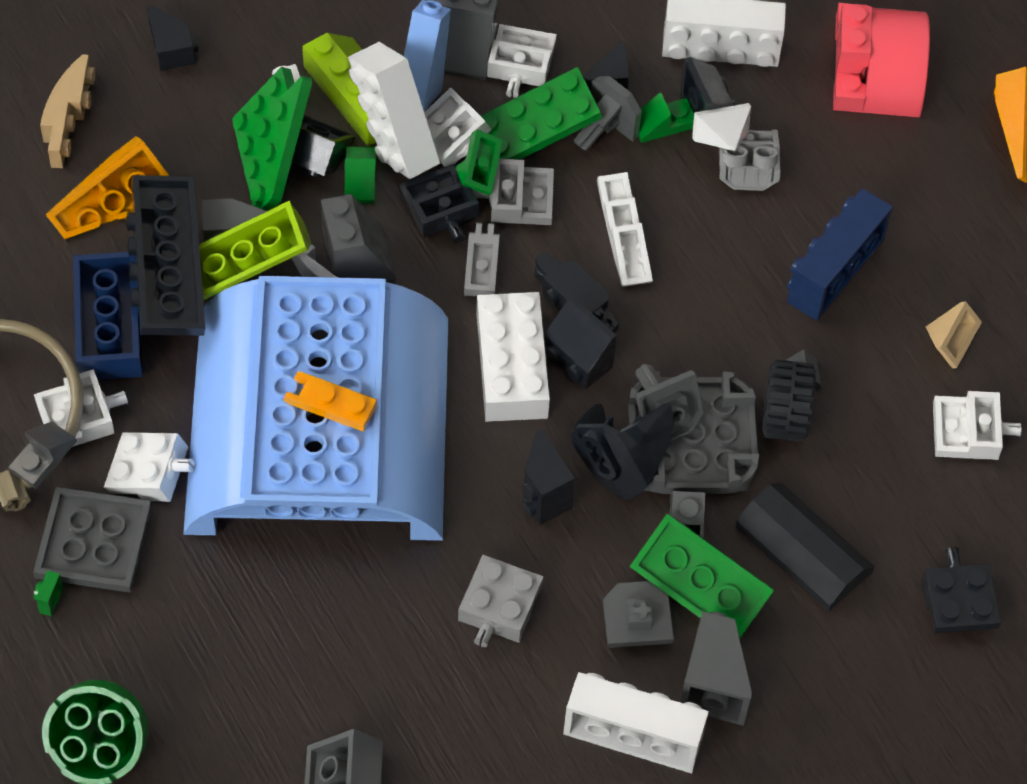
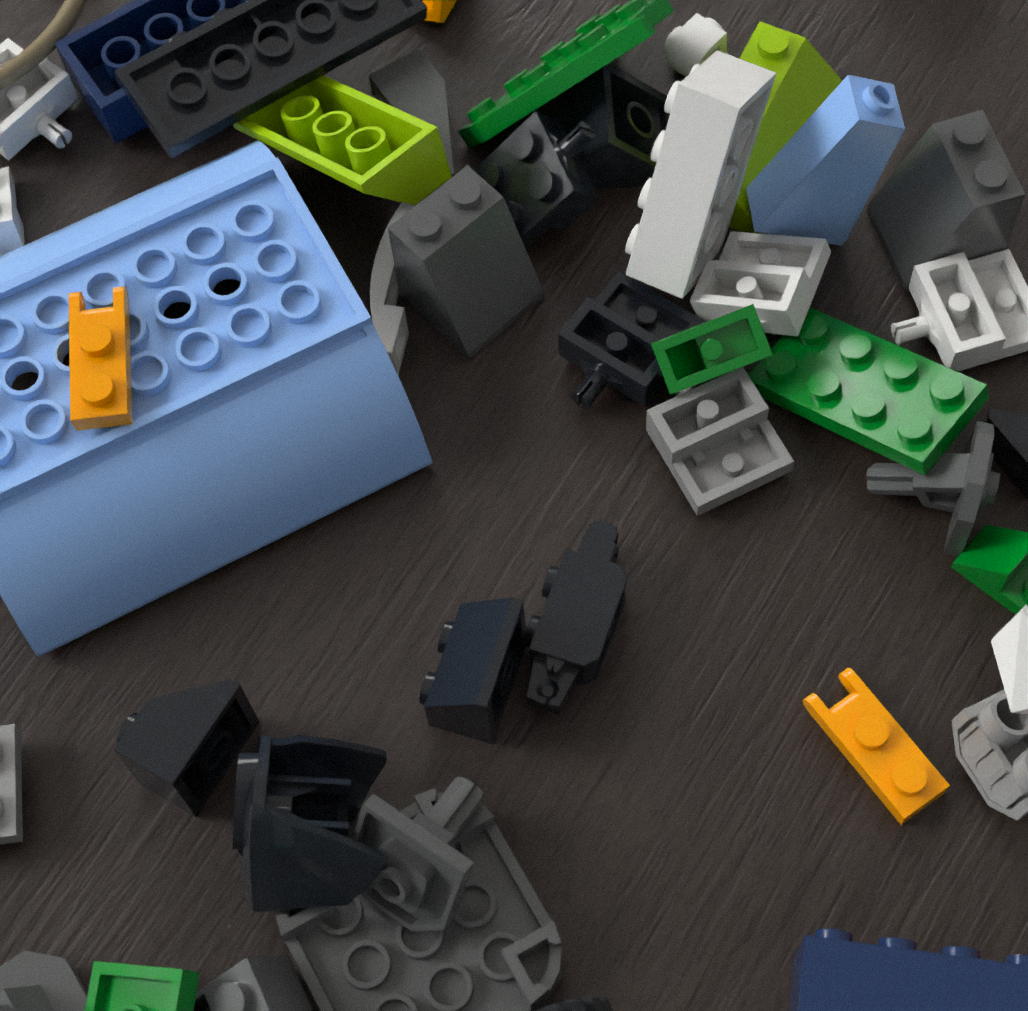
camera: 70 degrees right, 5 degrees up
green slope [345,147,376,204] -> none
light grey hinge [464,222,500,296] -> none
white brick [476,292,550,422] -> none
white slope [597,172,653,287] -> none
none -> black plate [474,111,600,249]
none -> light orange hinge [803,667,950,825]

